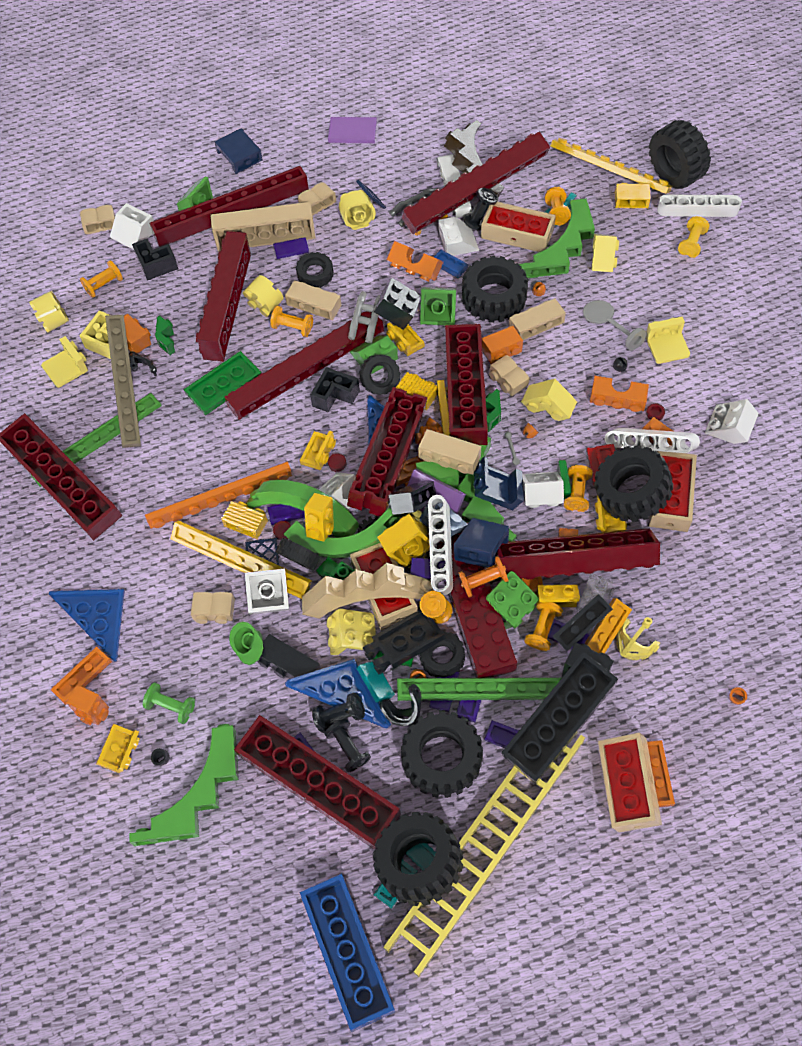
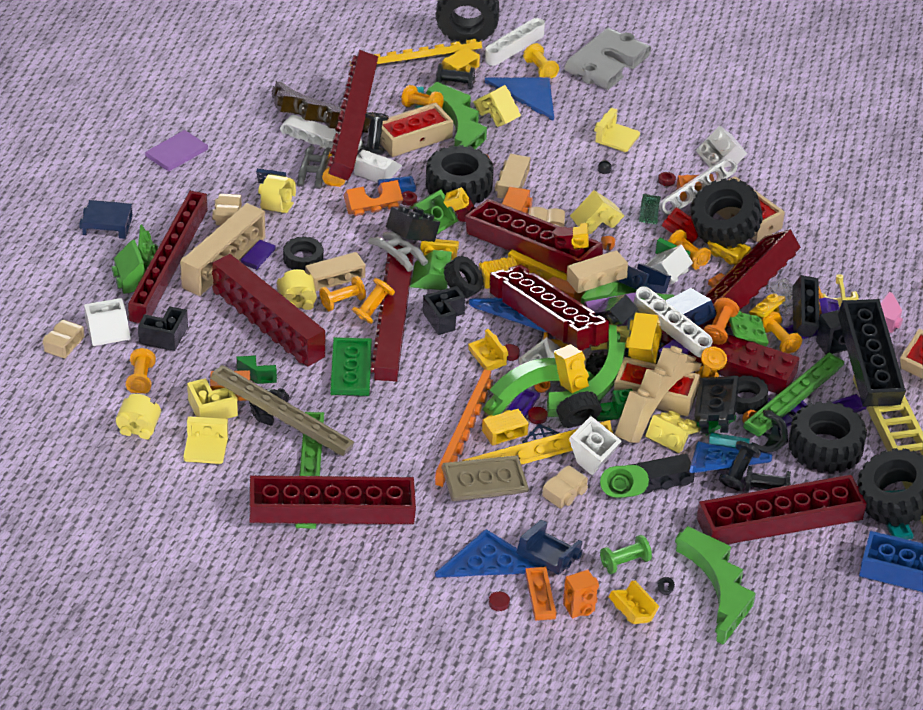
camera: 55 degrees left, 20 degrees down
light grey piece [583,300,647,351] -> none
orange arch [590,376,649,412] -> none
none -> bright green hinge [138,224,158,273]
none -> light orange hose [351,277,395,324]
none -> dark red tile [401,191,417,206]
none -> black hose [436,63,475,90]
none -> dark tan tile [441,455,529,501]
none -> yellow leg [443,187,475,222]
none -> blue tile [485,77,554,120]
none -> dark red tile [489,591,510,611]
none -> dark blue panel [516,519,583,575]
none -> leg [553,223,589,249]
none -> light grey connector [565,28,651,90]
none -> clear green brick [639,194,661,224]
none -> dark purple tile [819,297,839,314]
none -> bright pink slope [881,292,903,333]

